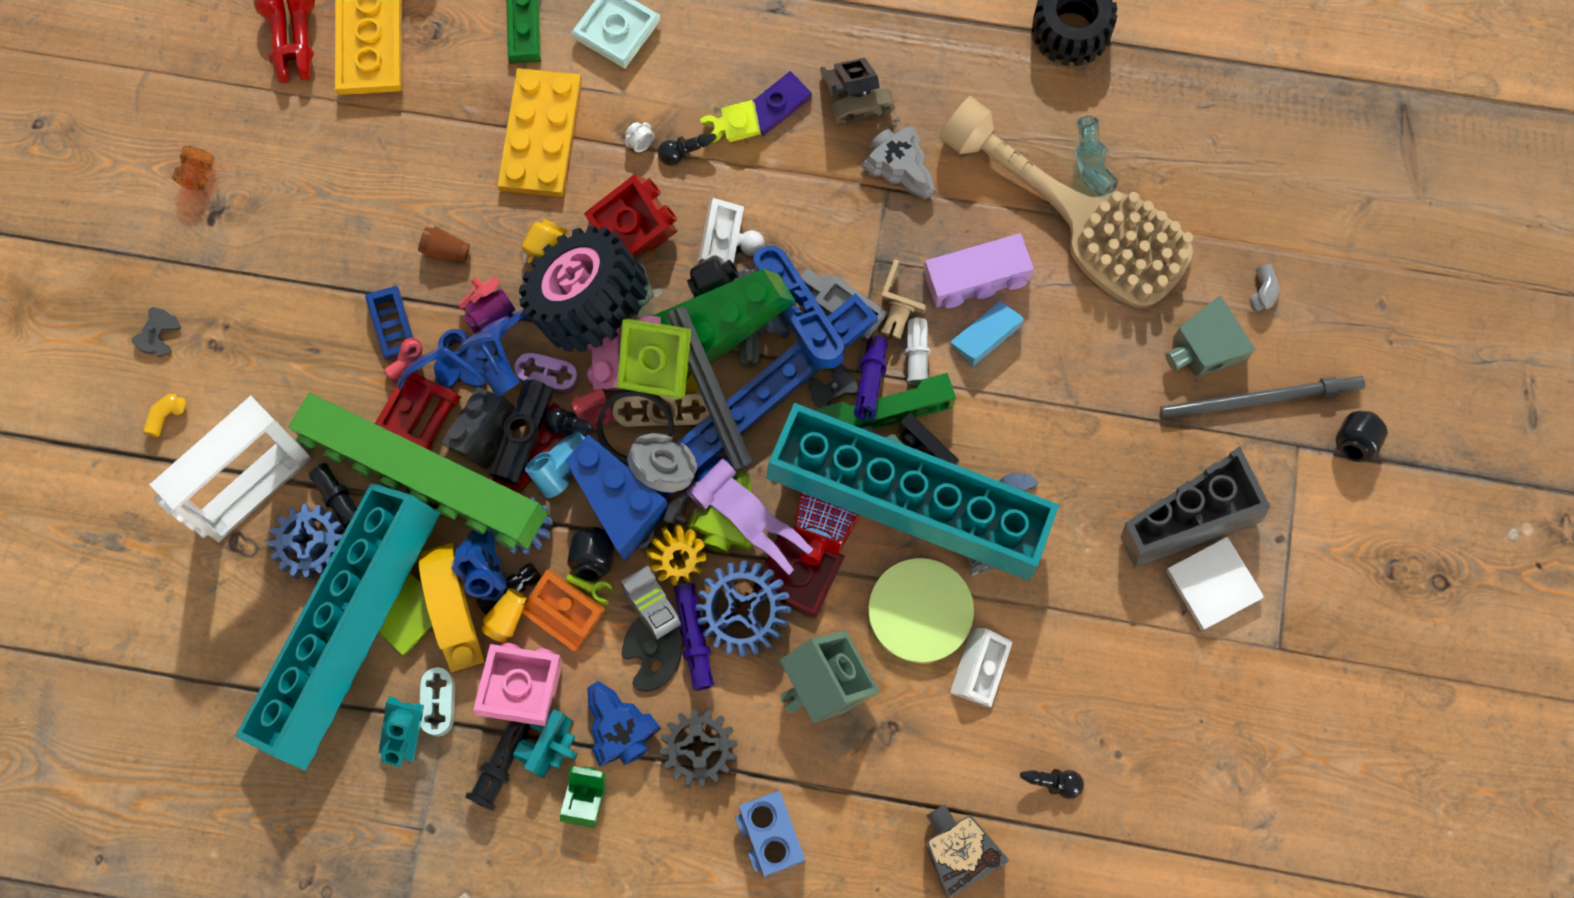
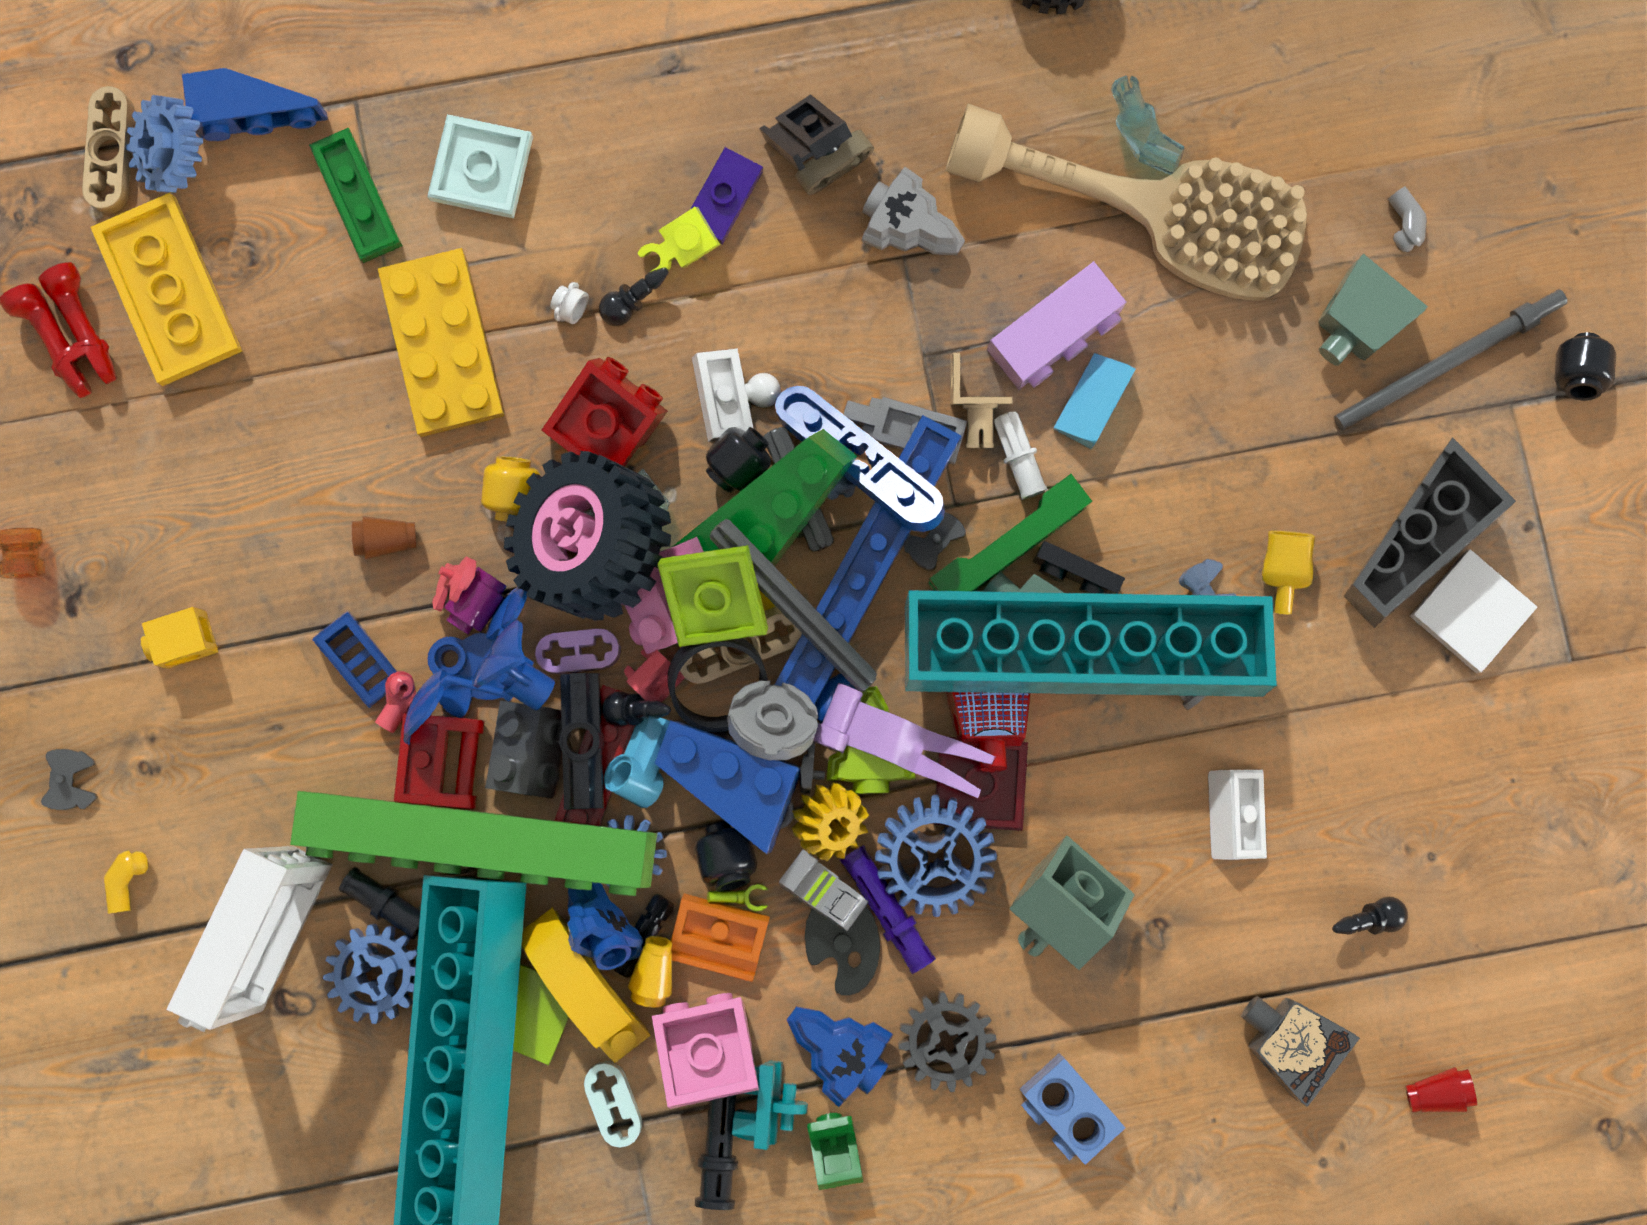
camera: 25 degrees left, 10 degrees up
teal hips [378,696,424,767] -> none
dark purple pin [854,336,888,421] -> none
yellowish green tile [868,558,974,664] -> none
none -> yellow brick [141,607,218,669]
none -> yellow piece [1262,531,1315,615]

